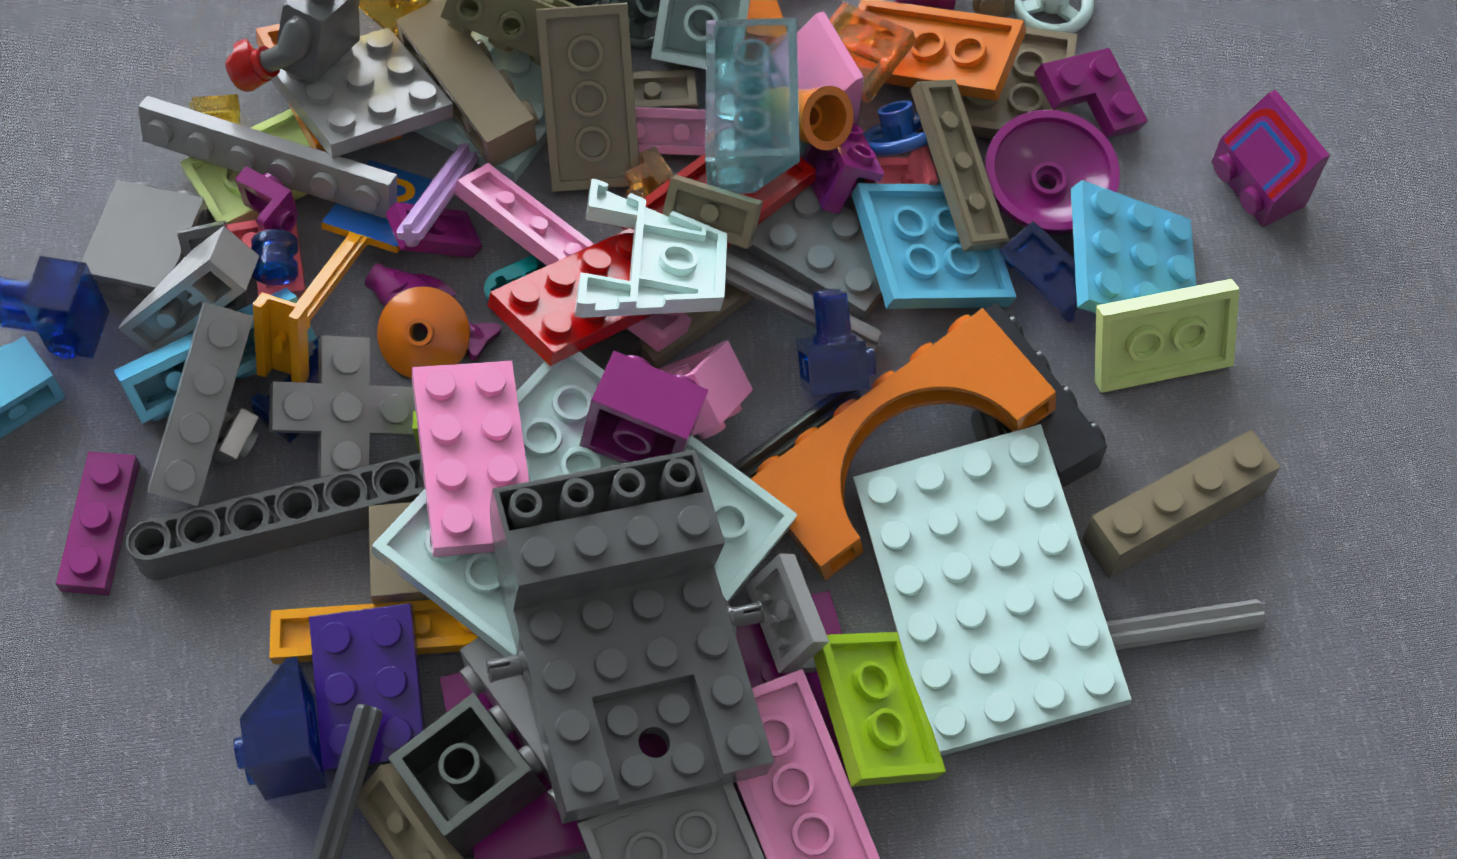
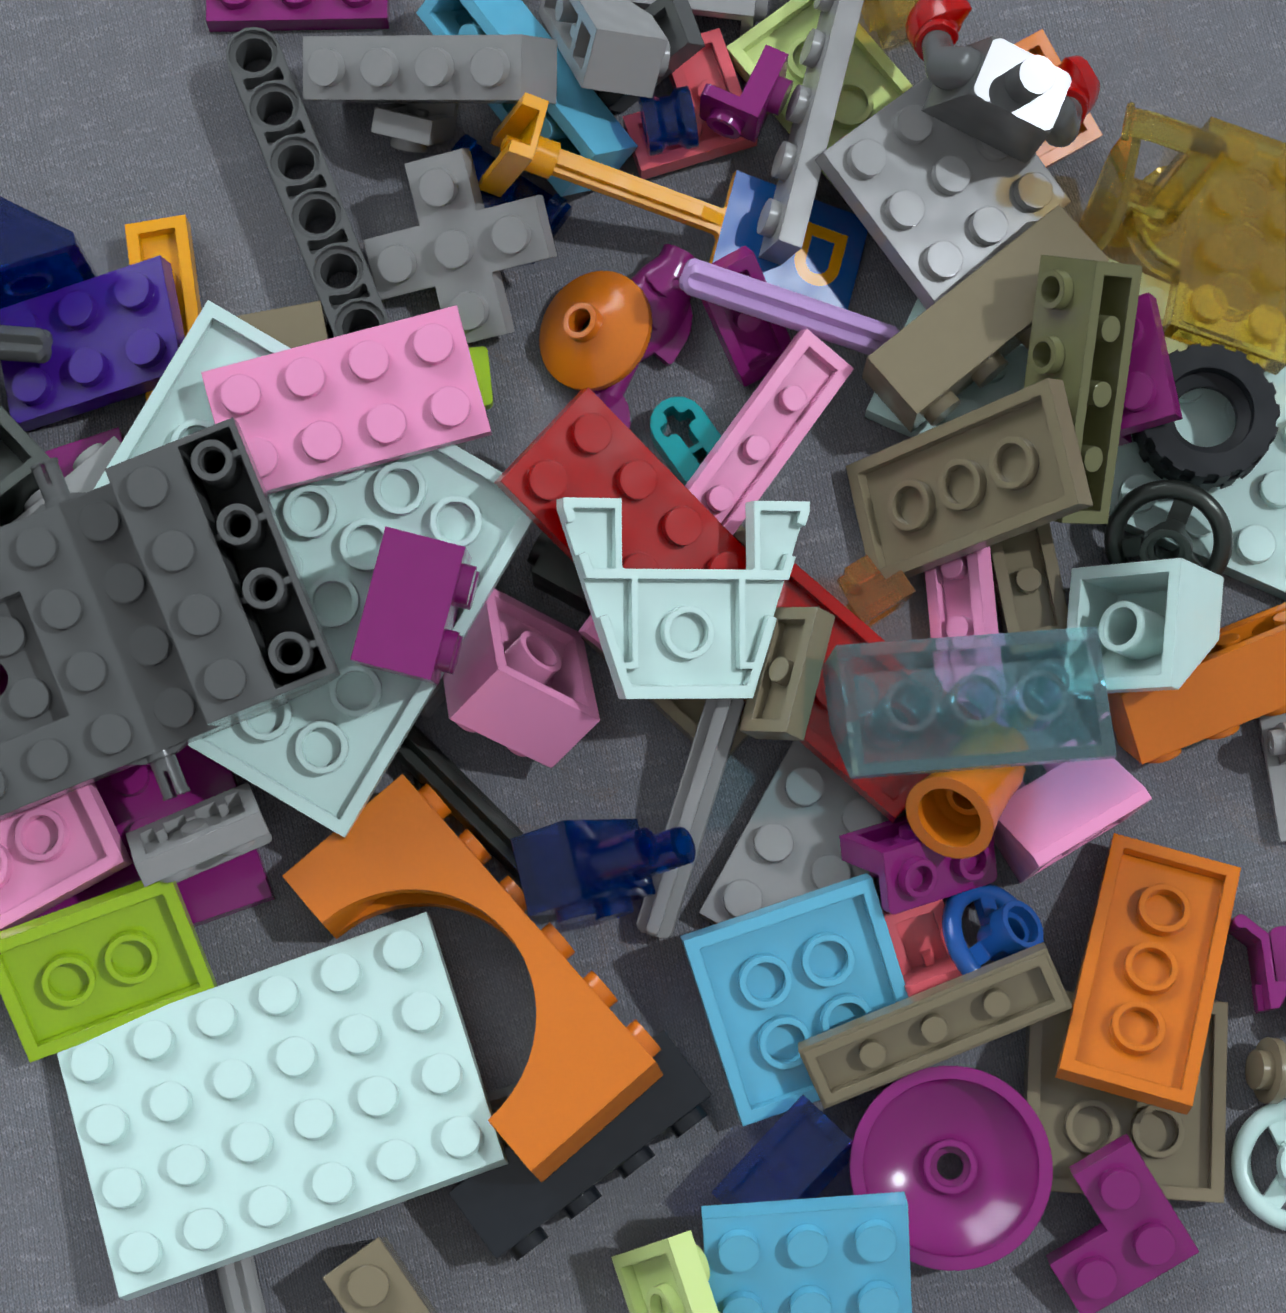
camera: 85 degrees right, 15 degrees up
clear orange wing [829,2,917,103] -> none

